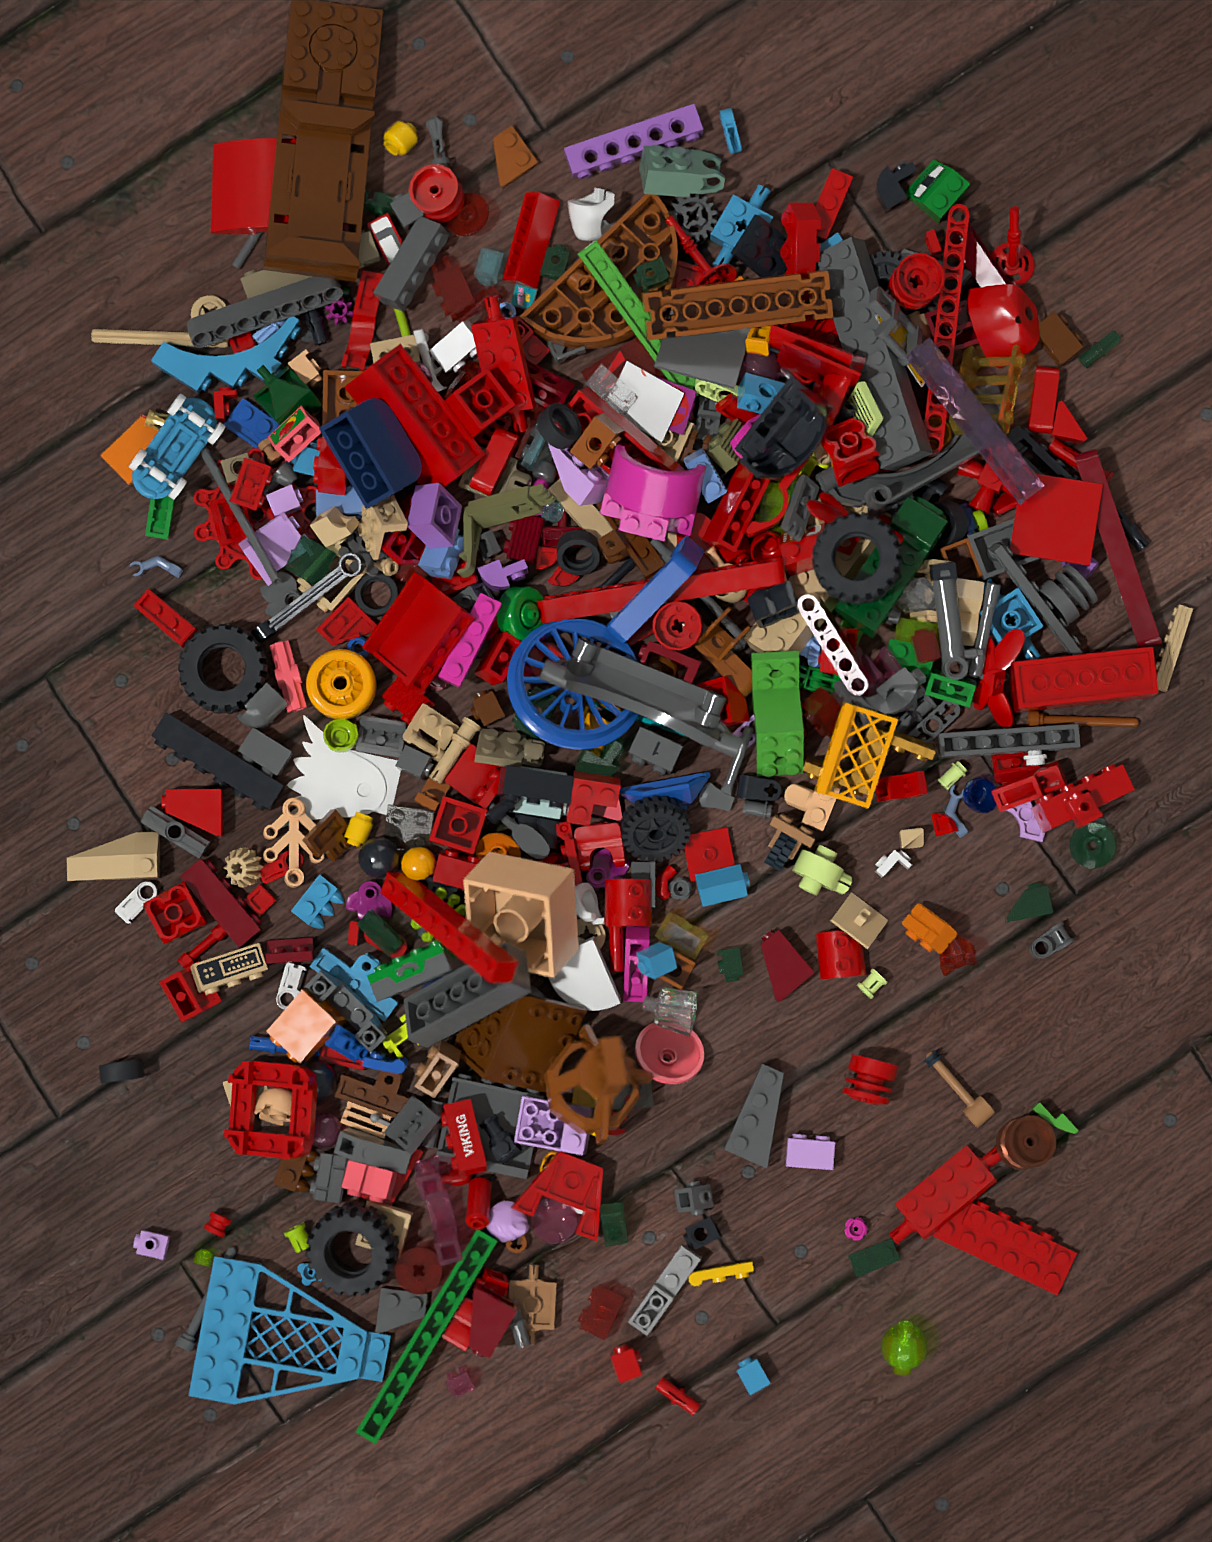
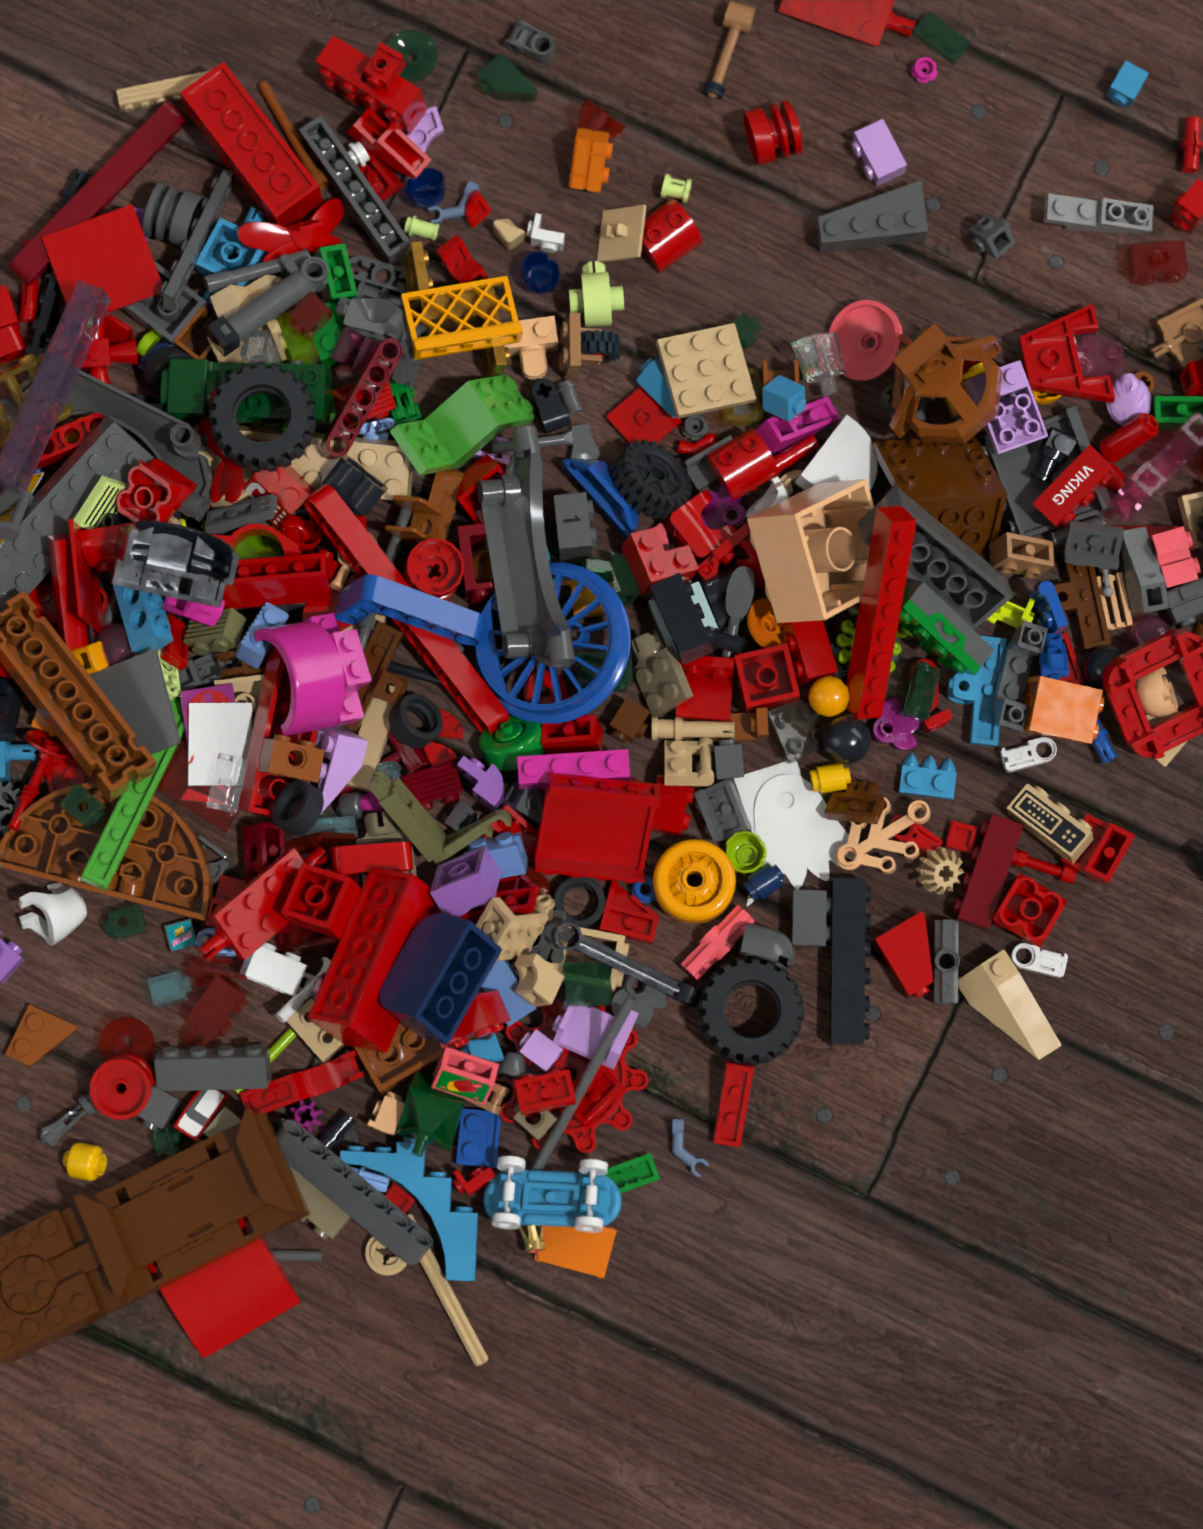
camera: 125 degrees left, 5 degrees down
dark red bracket [265,938,314,964] -> none
red brick [502,192,560,289] -> none
clear green brick [600,1202,628,1247] -> none
black brick [683,1216,720,1250] -> none
yellow plate [688,1261,754,1286] -> none
dark red slope [760,930,814,1003] -> none
clear red brick [801,686,841,739] -> none
none -> clear blue hair [520,251,561,295]
none -> tan plate [656,323,756,419]
none -> dark blue brick [742,863,785,902]

